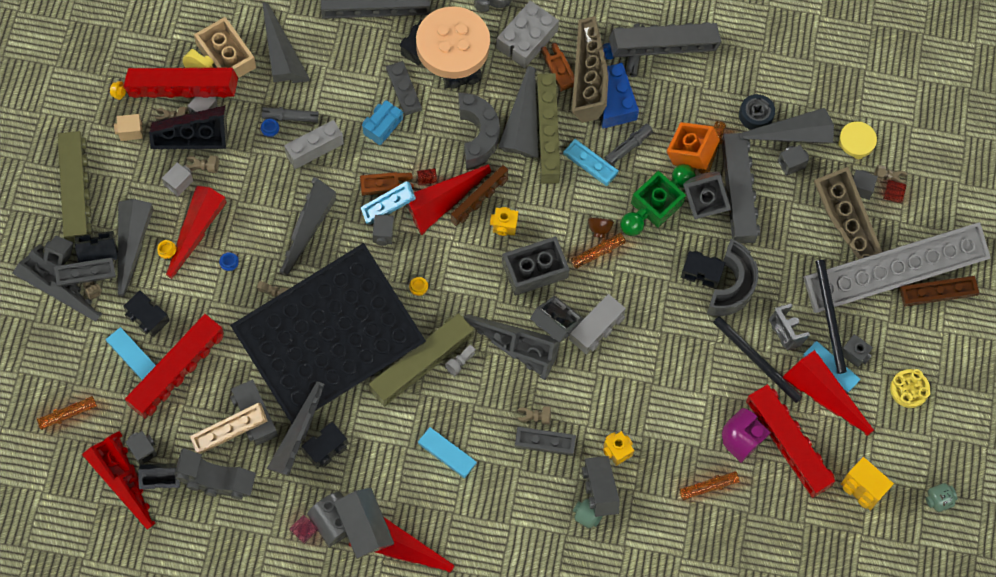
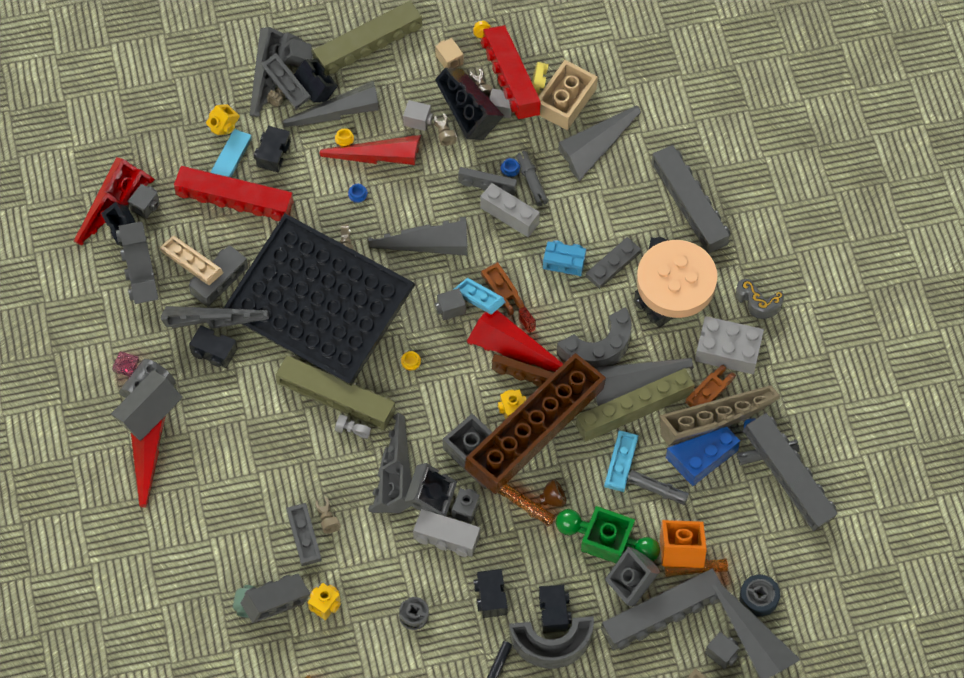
camera: 70 degrees right, 5 degrees down
clear orange pin [37,396,97,430] -> none
medium azure tile [418,427,477,479] -> none
none -> yellow brick [205,104,240,135]
none -> dark grey wheel [399,597,429,630]
none -> dark grey brick [452,488,480,524]
none -> dark grey plate [458,167,517,196]
none -> reddish brown brick [465,353,606,494]
none -> black brick [473,569,508,618]

